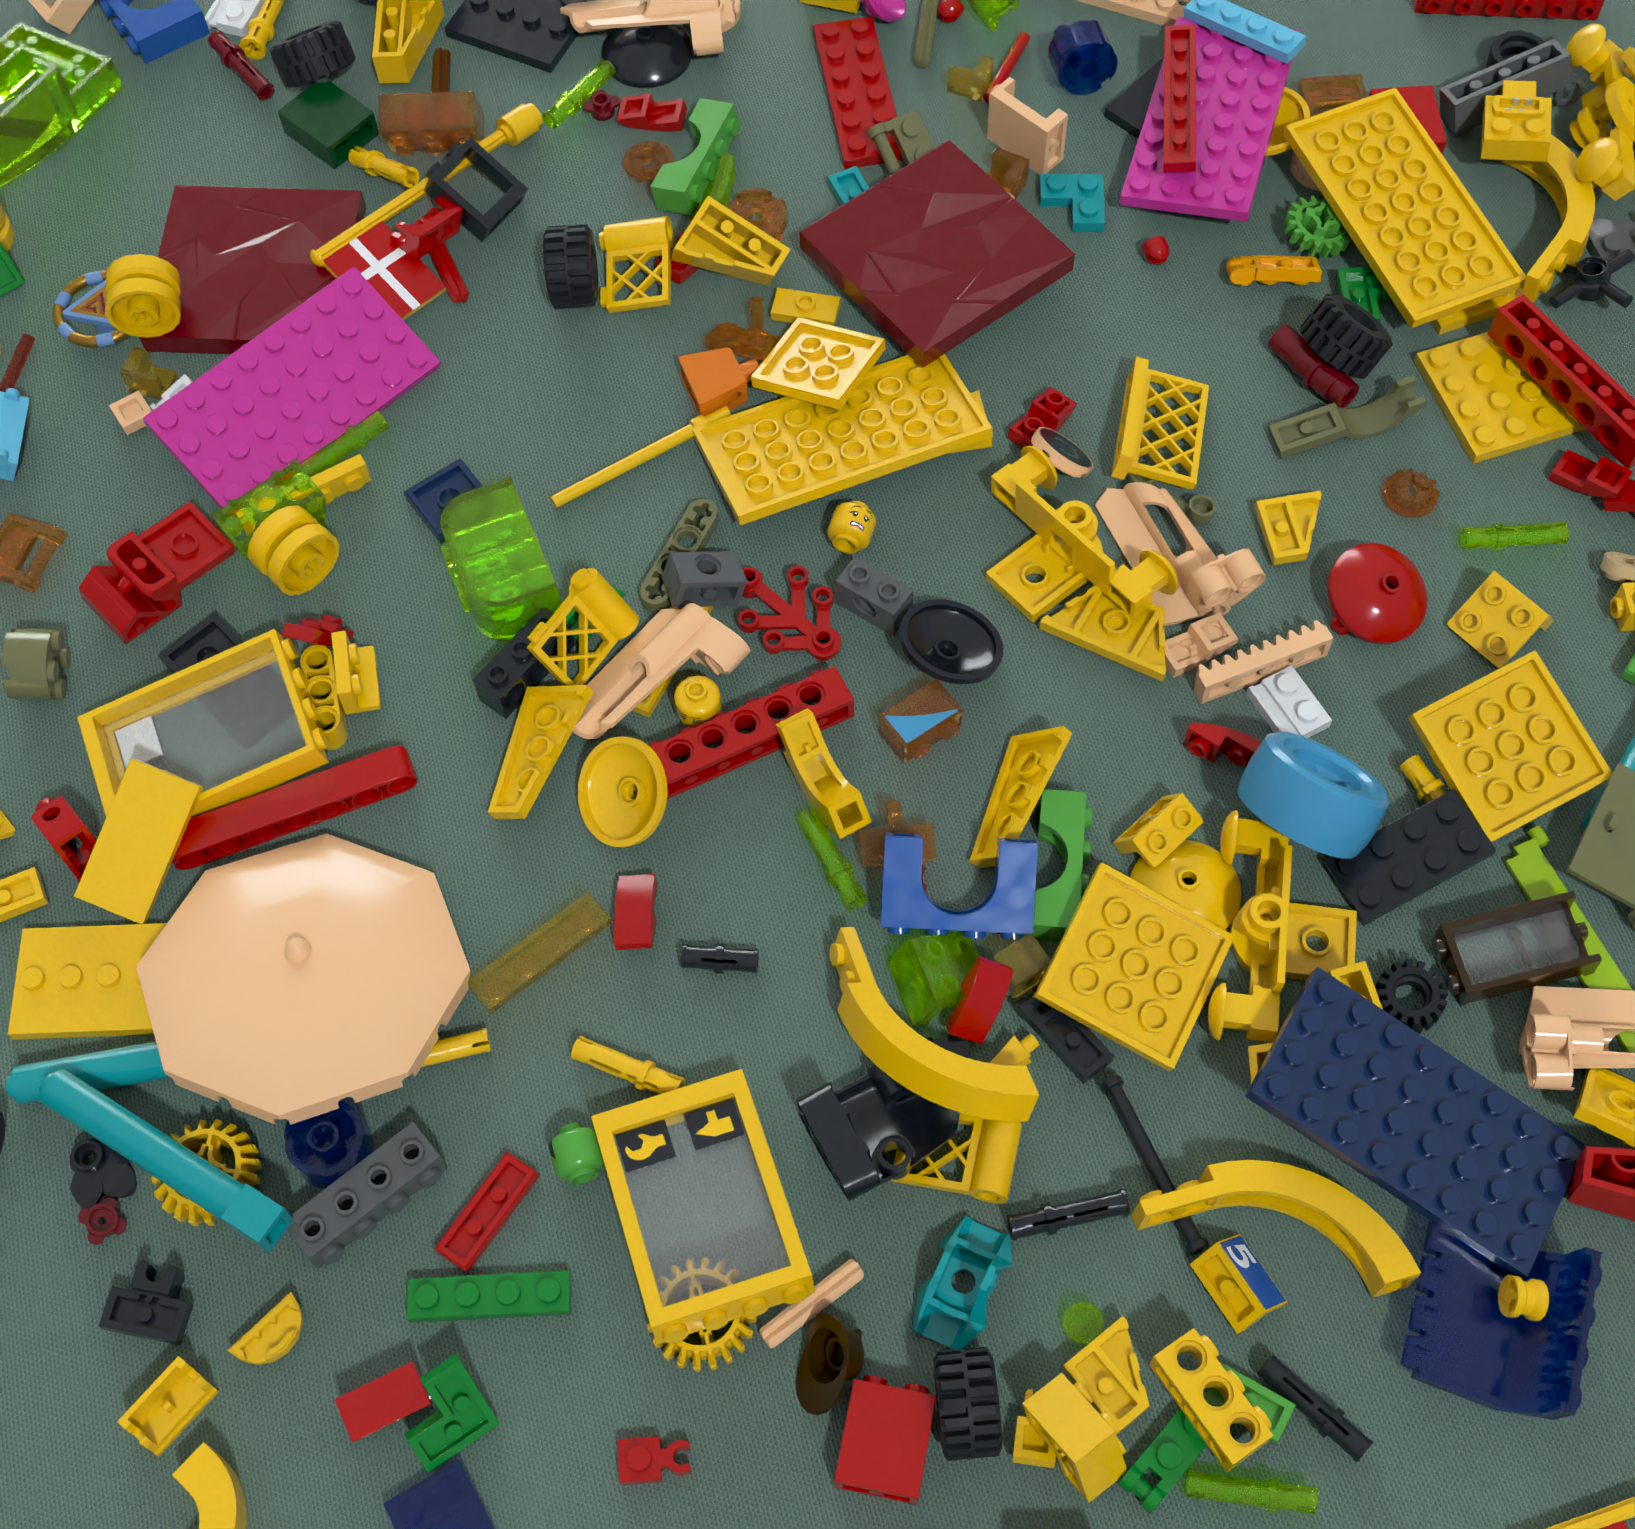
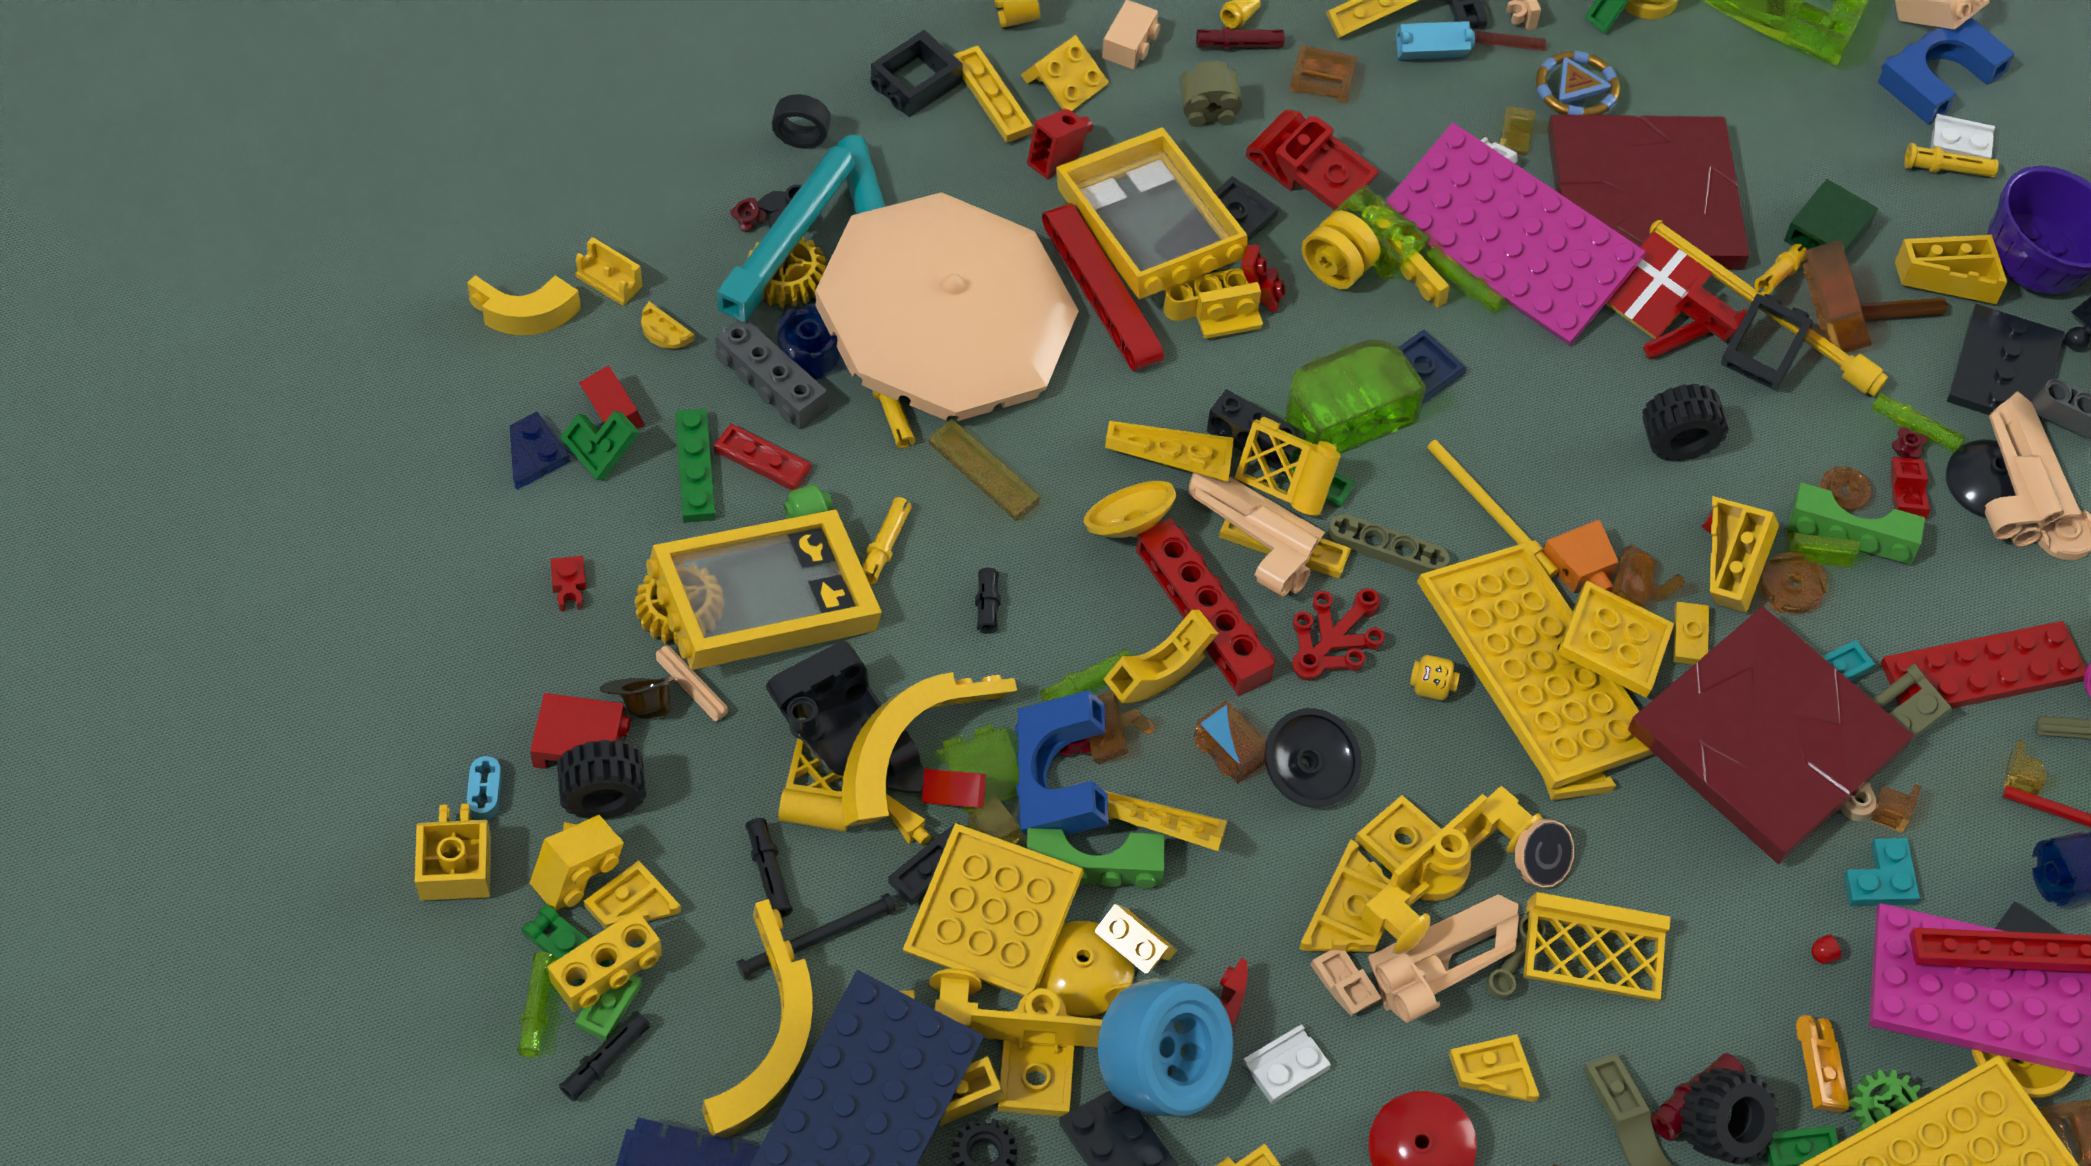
camera: 80 degrees right, 5 degrees down
yellow plate [8,923,167,1040] -> none
yellow tile [74,758,203,924] -> none
black plate [98,1259,193,1345] -> none
yellow wheel [105,254,181,338] -> none
light nougat plate [109,390,152,435] -> none
dark red pin [208,30,275,100] -> none
black tyre [269,21,356,87] -> none
yellow piece [599,216,674,313] -> none
red slope [614,873,658,950] -> none
dark grey brick [662,551,747,607] -> none
yellow head [674,675,722,727] -> none
dark grey brick [835,556,913,636] -> none
teal piece [912,1215,1013,1350] -> none
light nougat panel [987,77,1068,175] -> none
red slope [1007,386,1077,448] -> none
clear neon green plate [1063,1302,1104,1344] -> none
yellow panel [1190,1234,1288,1334] -> none
light nougat gear [1193,620,1333,705] -> none

